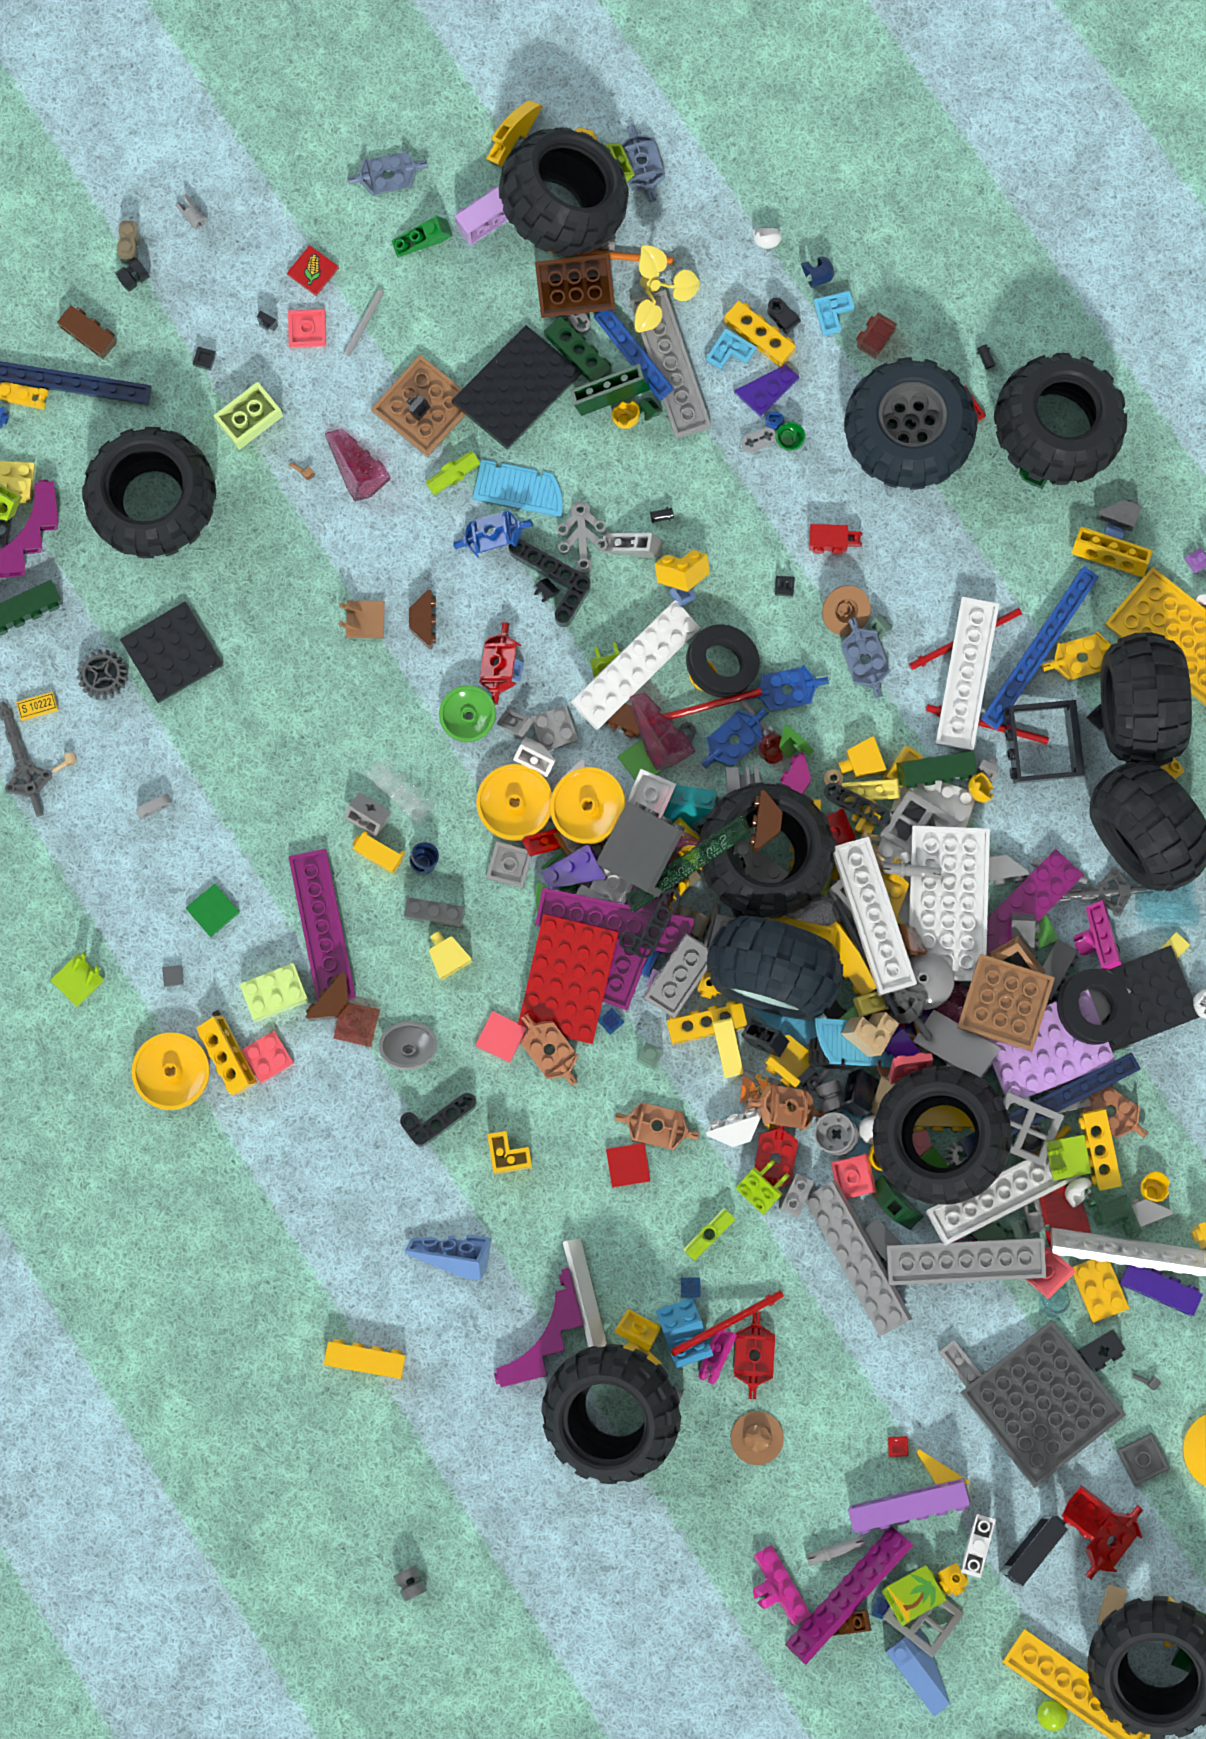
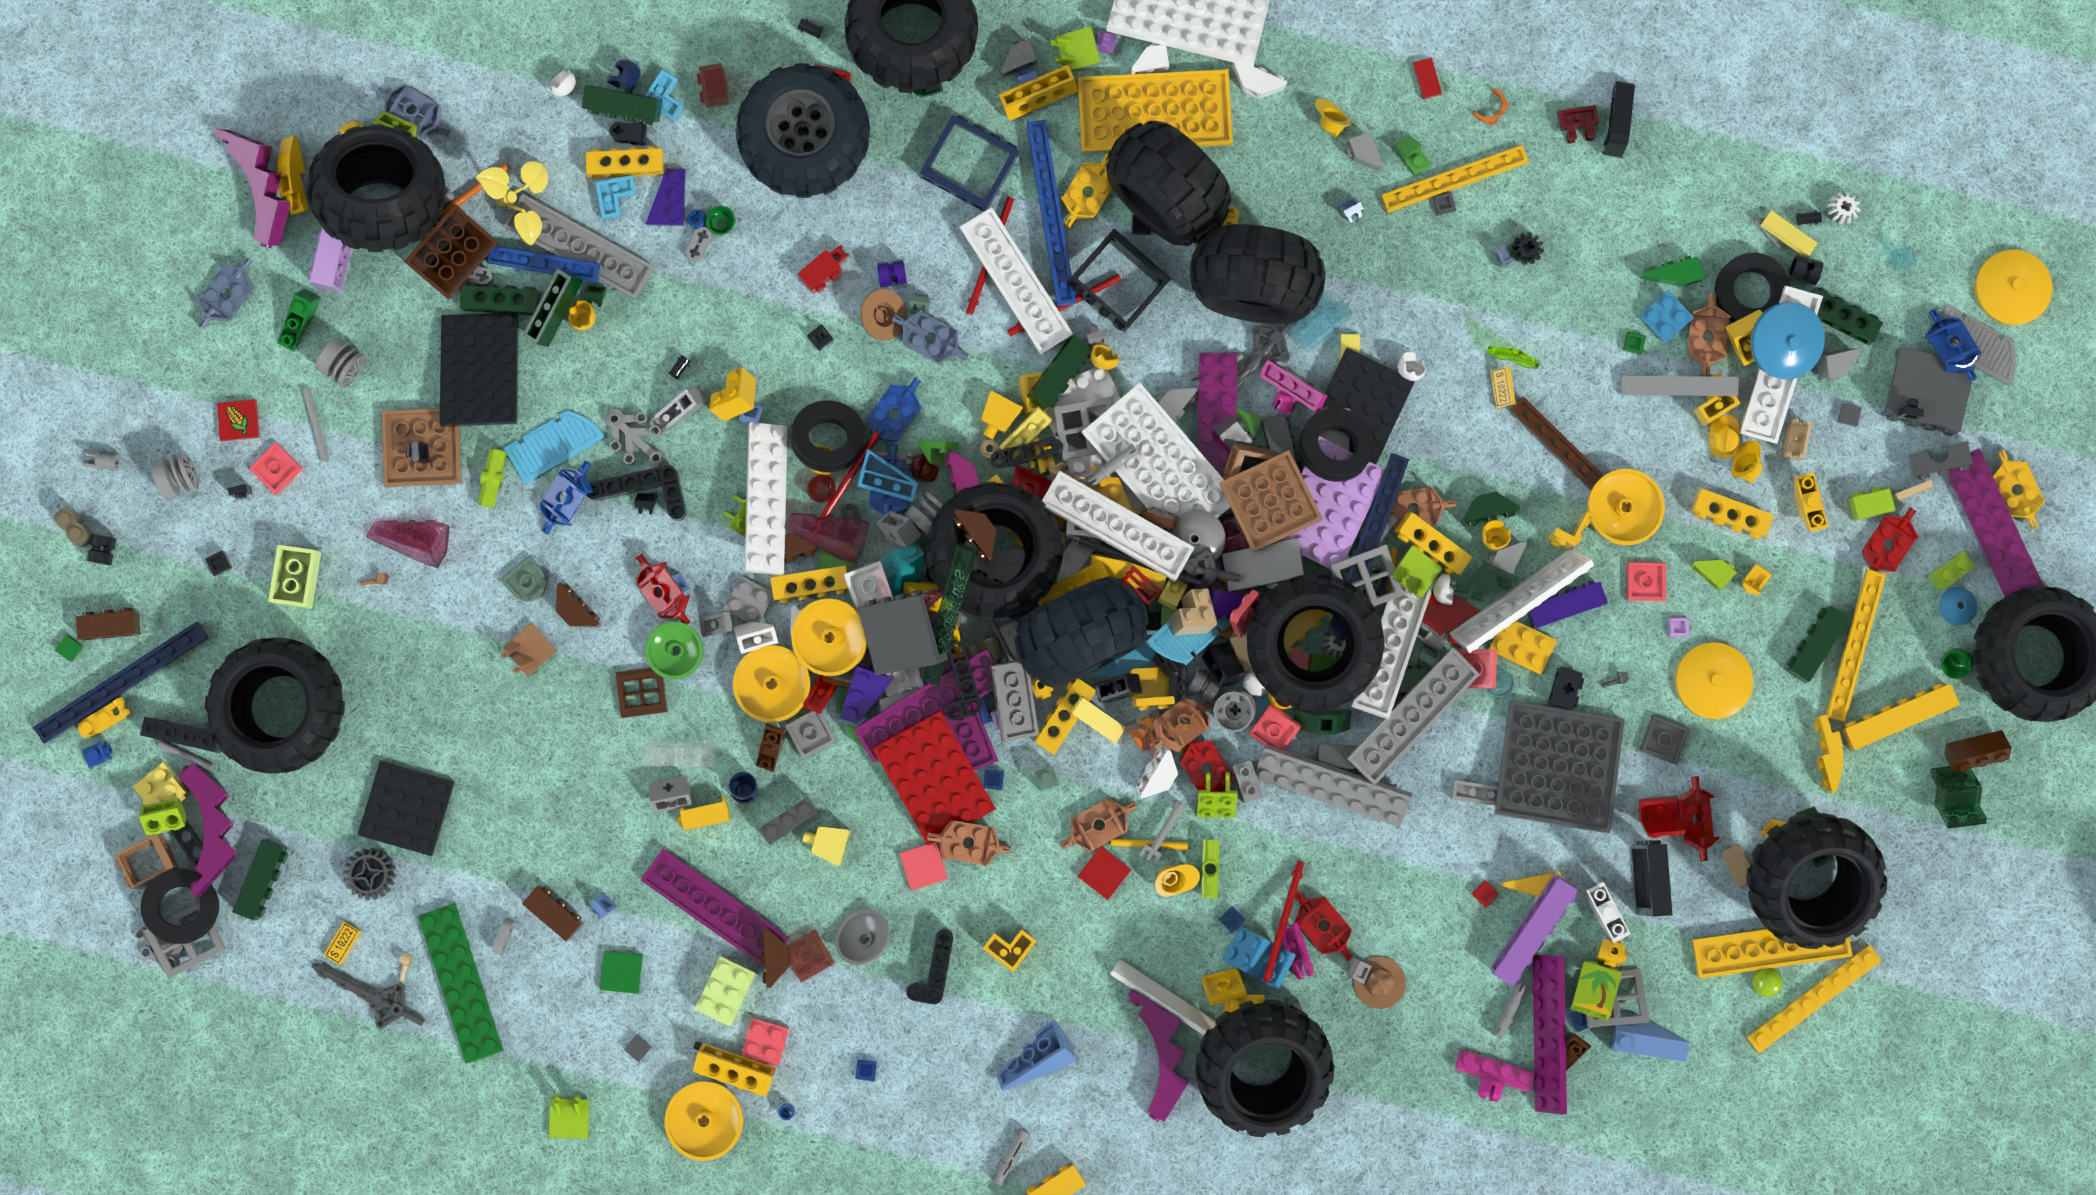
camera: 50 degrees left, 5 degrees up
none -> green tile [55,635,84,662]
none -> black brick [140,716,222,753]
none -> light grey wheel [151,451,199,500]
none -> light grey bar [158,740,214,771]
none -> arch [215,128,291,248]
none -> light grey wheel [315,337,367,388]
none -> green plate [418,903,504,1064]
none -> sand green tile [500,555,547,601]
none -> reddish brown brick [522,885,584,942]
none -> dark green brick [582,85,663,125]
none -> medium blue tile [590,892,617,919]
none -> reddish brown piece [616,668,667,718]
none -> reddish brown slope [756,723,787,772]
none -> yellow brick [770,565,850,604]
none -> blue hinge [778,1103,795,1120]
none -> clear red hair [807,474,836,503]
none -> clear blue tile [855,1059,877,1081]
none -> dark azure wedge [857,449,920,502]
none -> dark purple wheel [877,260,907,288]
none -> light grey brick [877,511,921,548]
none -> dark blue window [919,115,1019,212]
none -> light grey pin [991,1128,1030,1186]
none -> lime plate [1049,26,1101,71]
none -> yellow bar [1111,838,1188,850]
none -> red tile [1121,565,1162,606]
none -> light grey hinge [1139,801,1185,865]
none -> yellow piece [1155,864,1200,897]
none -> light grey tile [1346,958,1372,984]
none -> dark green slope [1461,492,1520,526]

